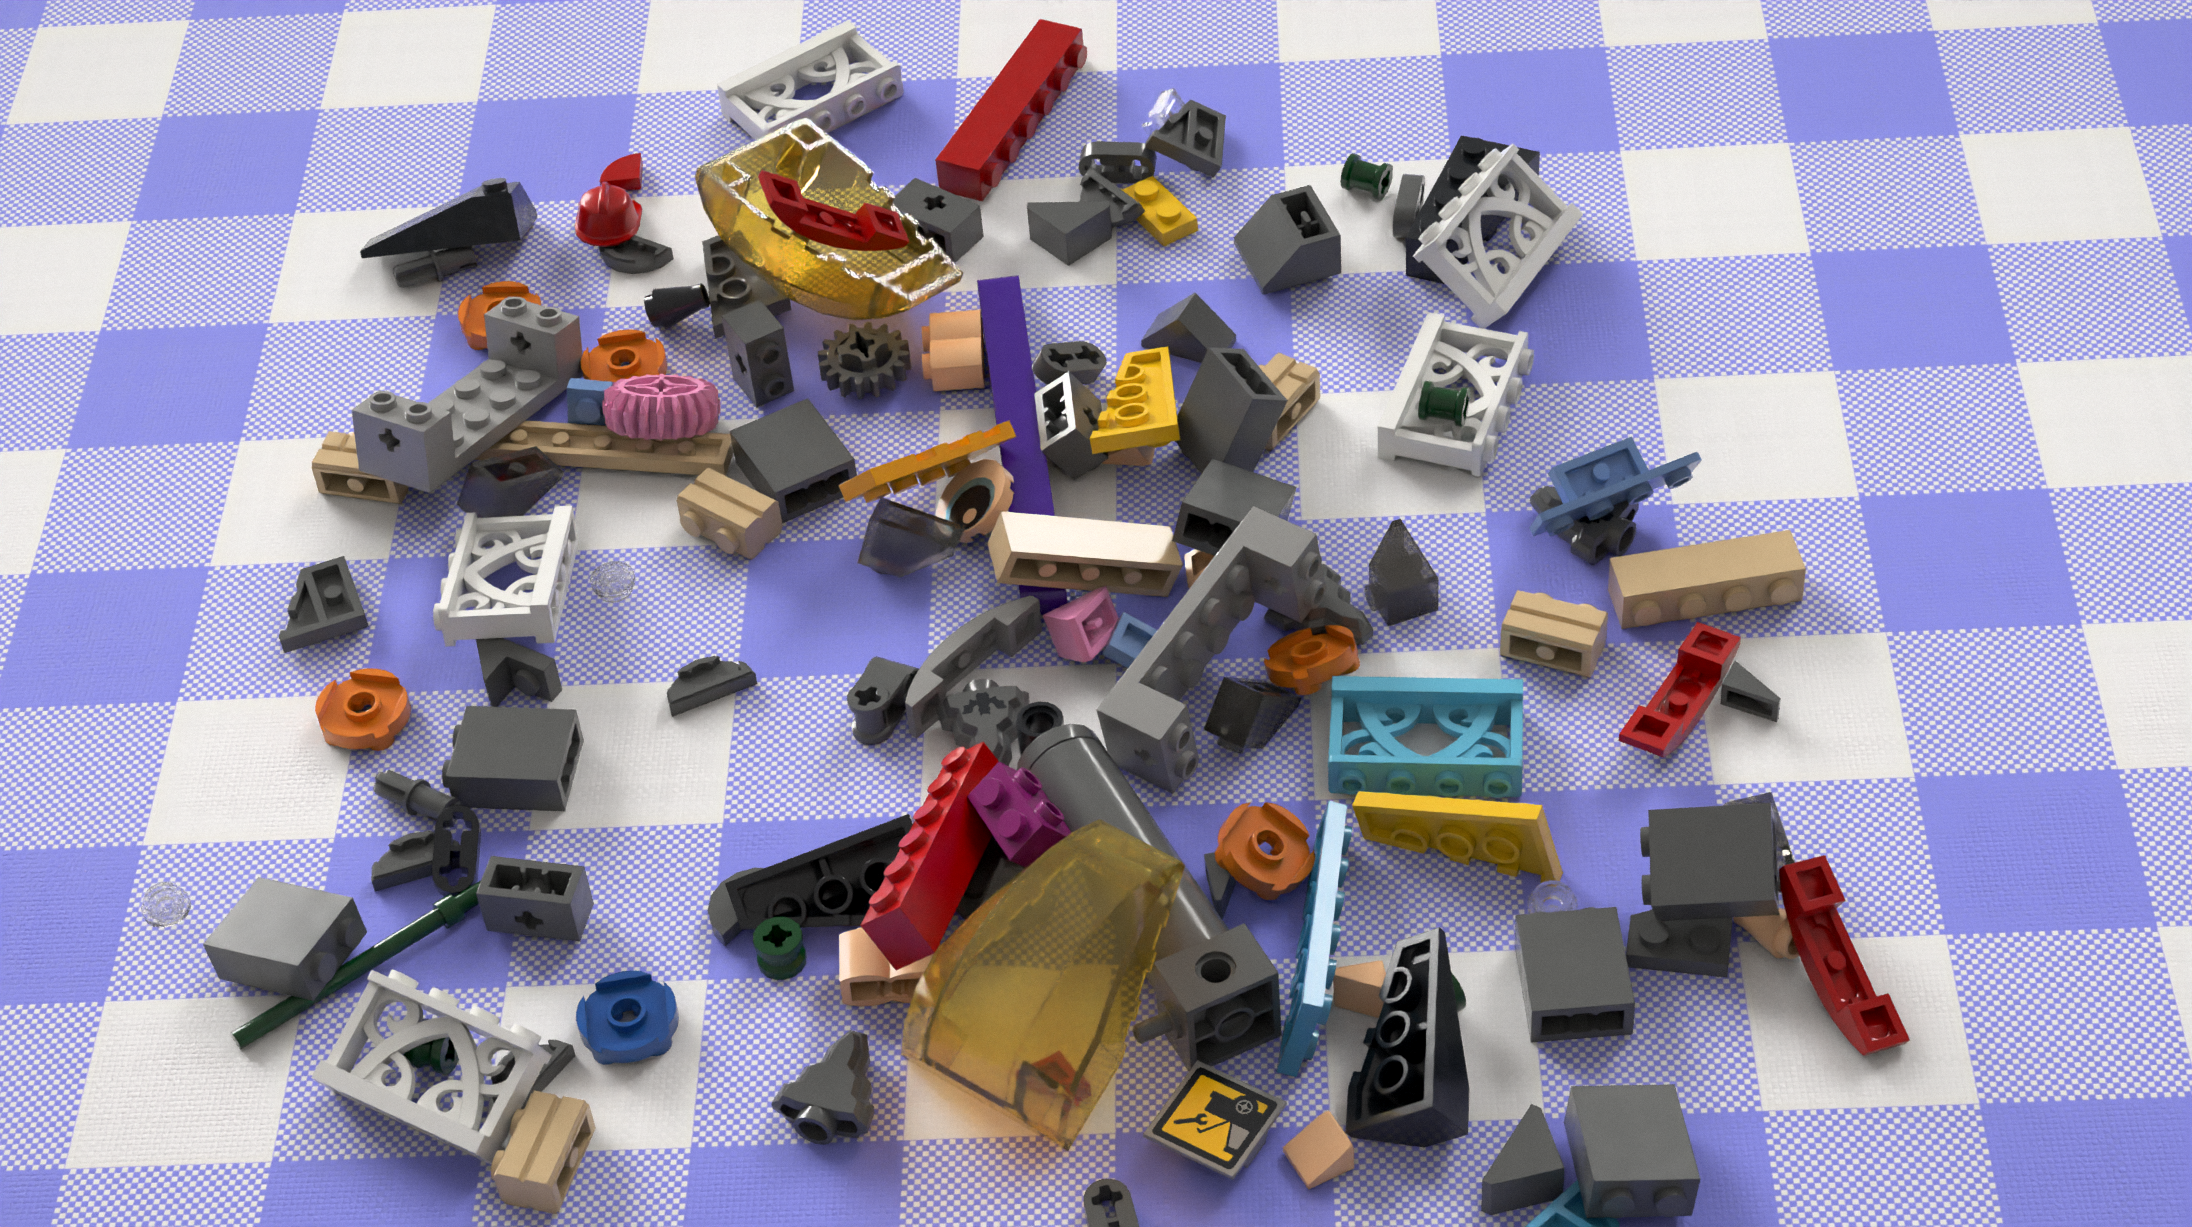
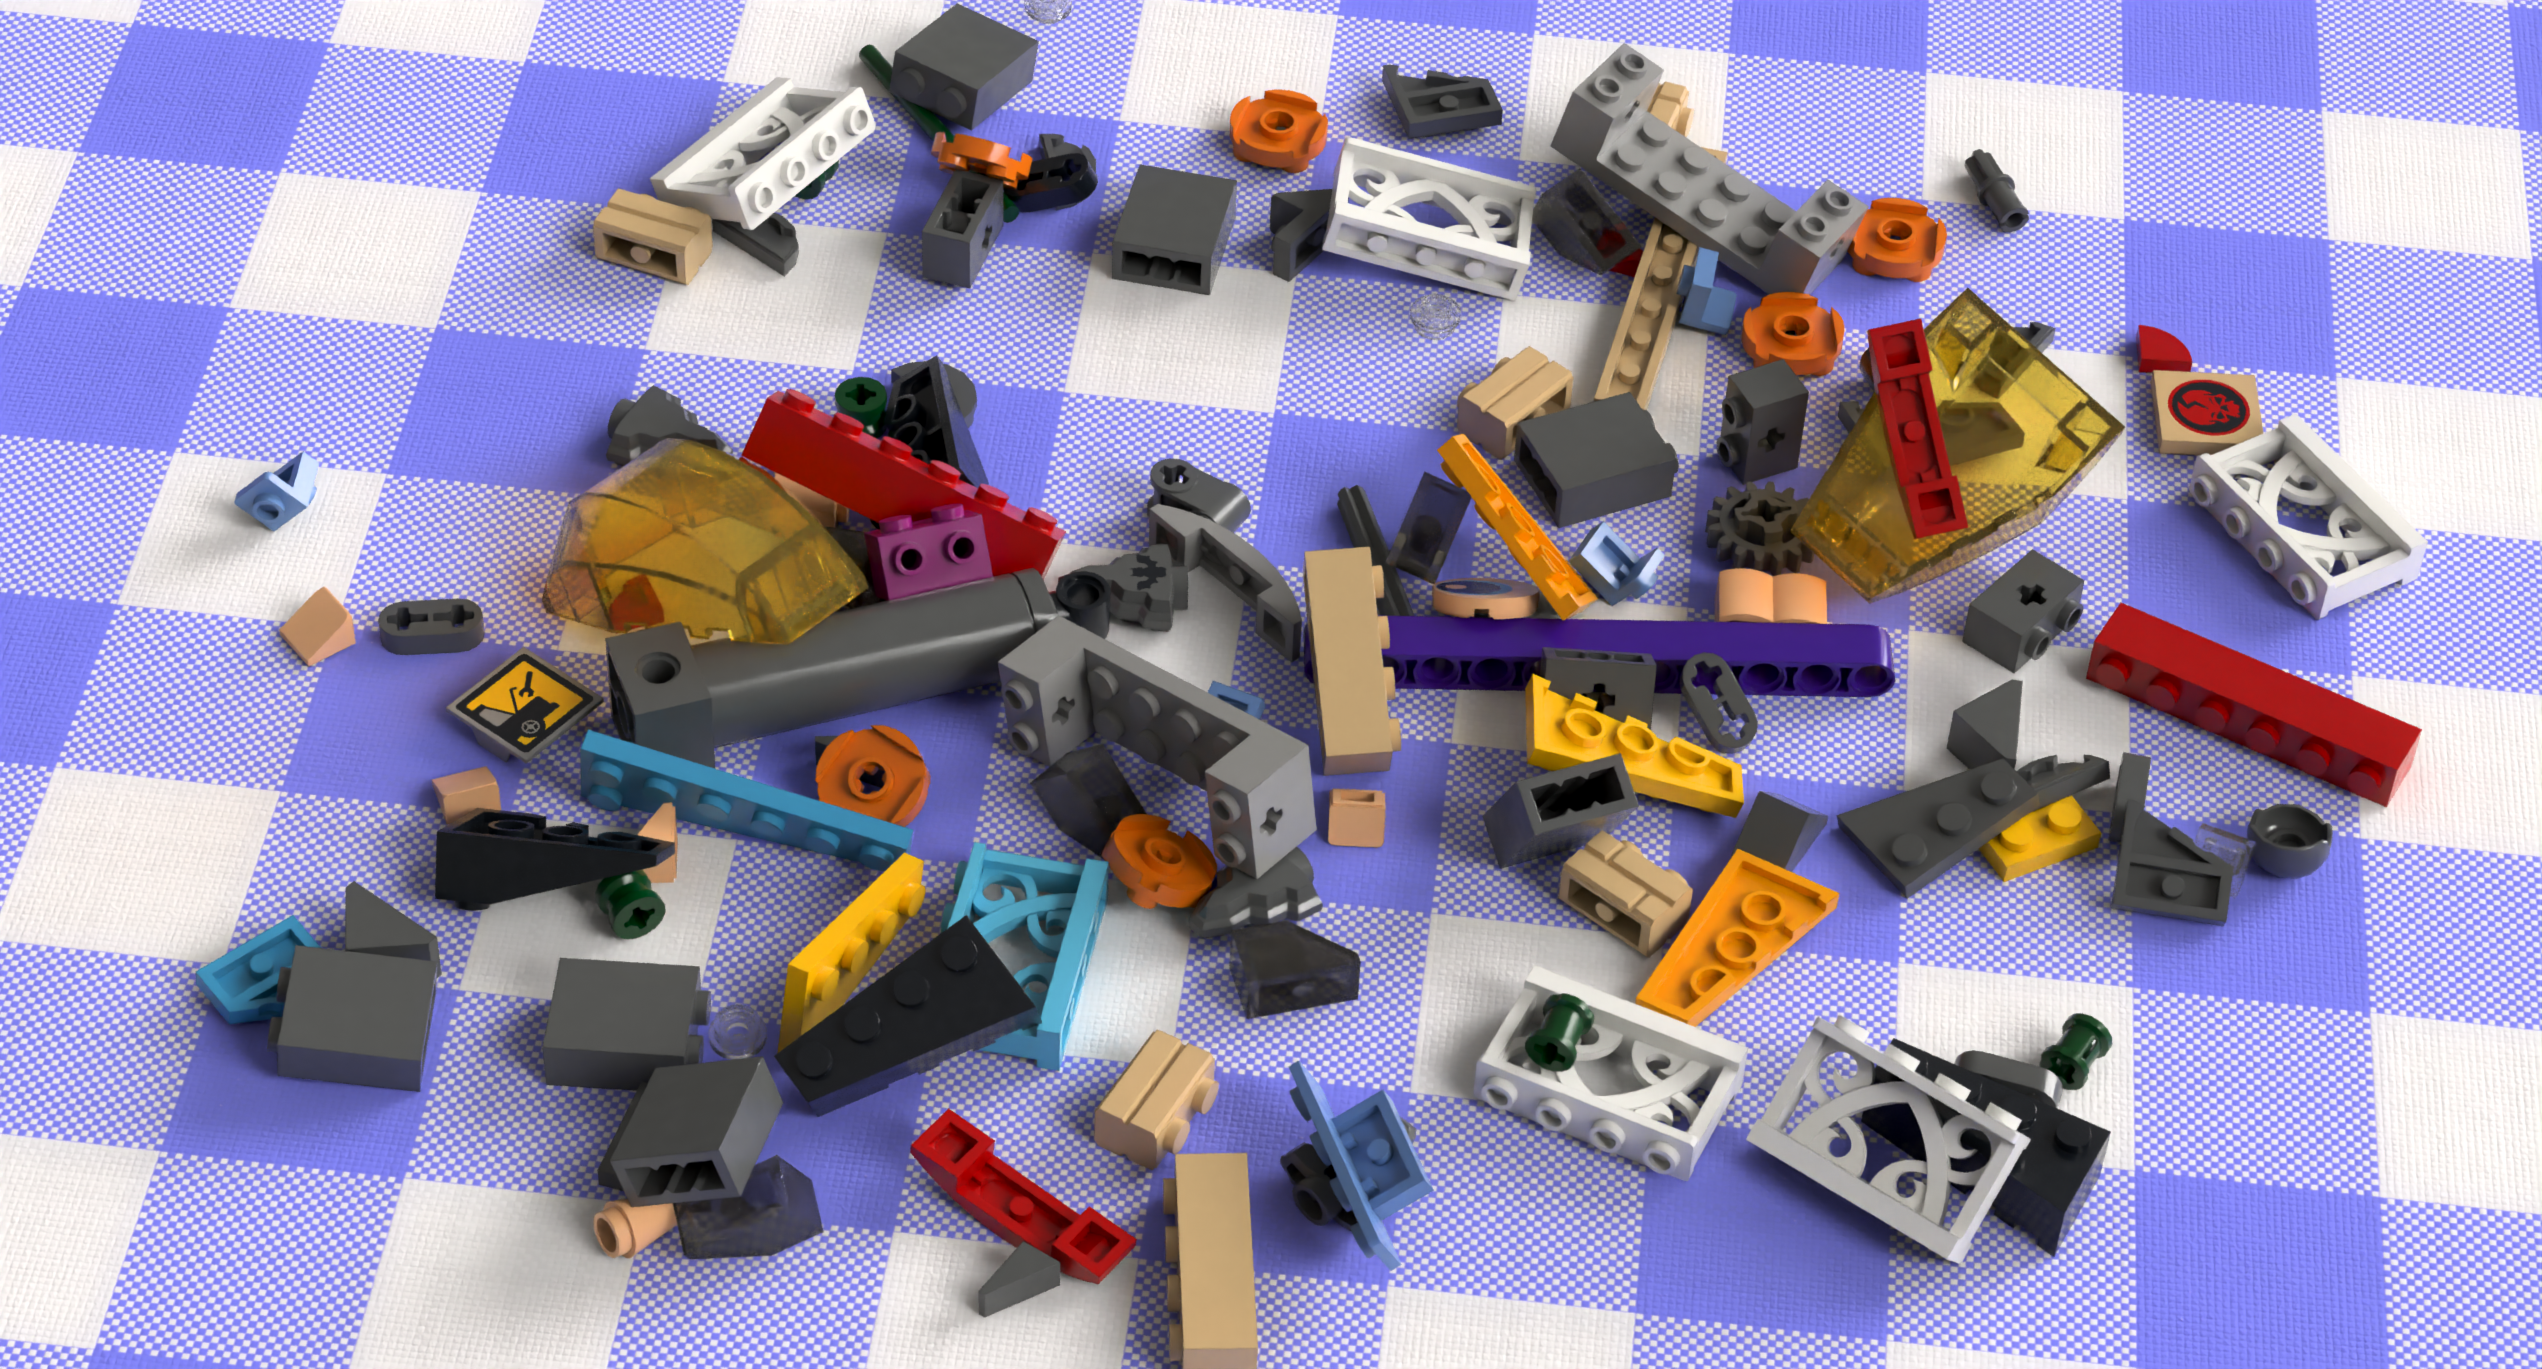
camera: 90 degrees right, 0 degrees up
black wedge [360,178,537,259] -> none
dark grey axle [373,770,462,822] -> none
red piece [575,182,642,247] -> none
blue plate [576,971,679,1065] -> none
bright pink gear [602,374,720,441] -> none
dark grey tile [667,656,757,717] -> none
bright pink slope [1043,586,1119,663] -> none
dark grey brick [1172,459,1297,556] -> none
dark grey slope [1234,185,1341,295] -> none
red slope [1779,855,1910,1056] -> none
none -> black wedge [774,915,1042,1117]
none -> orange plate [931,132,1033,189]
none -> dark grey axle [1337,485,1415,616]
none -> medium blue bracket [1568,521,1665,606]
none -> light orange wing [1635,849,1839,1027]
none -> dark grey wing [1837,758,2040,899]
none -> tile [2150,370,2263,455]
none -> dark grey hair [2247,804,2333,879]

